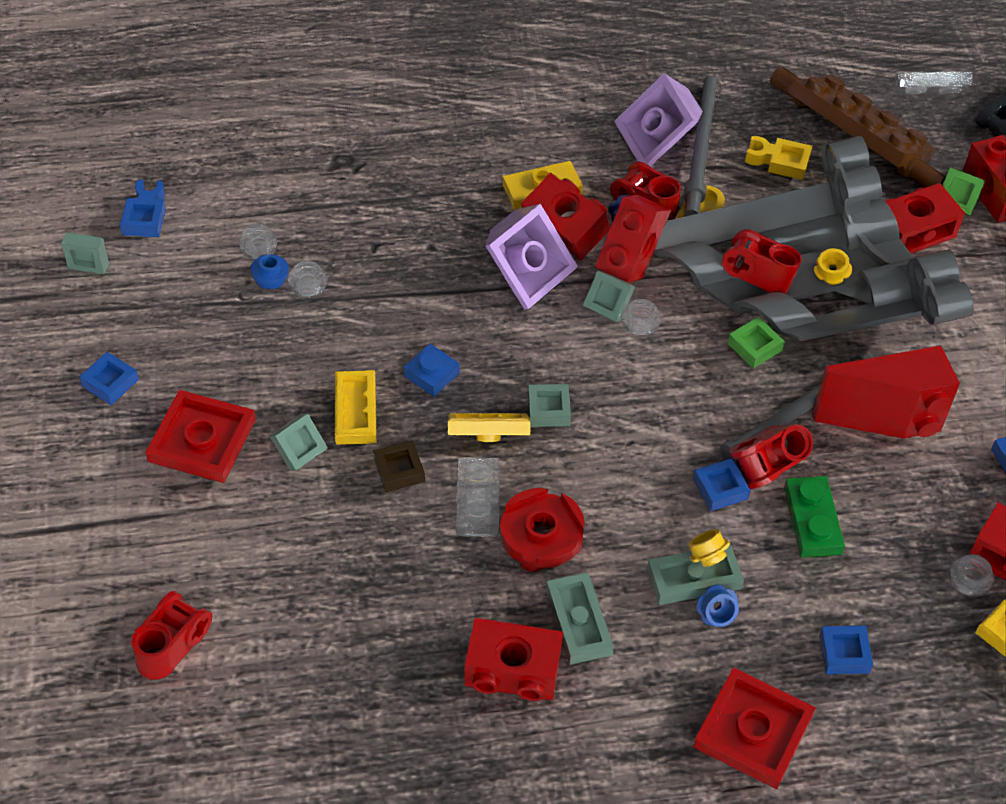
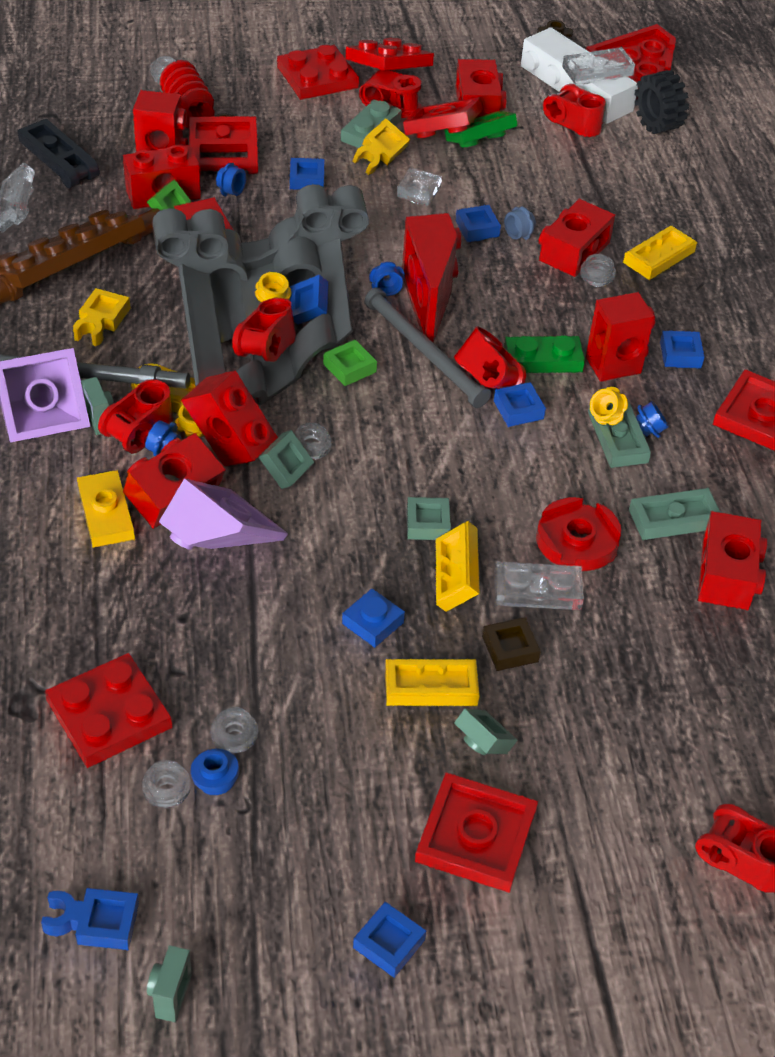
camera: 90 degrees left, 5 degrees down
none -> red plate [45,653,172,768]
none -> sand green plate [81,377,114,435]
none -> blue plate [289,275,329,324]
none -> red brick [585,292,655,382]

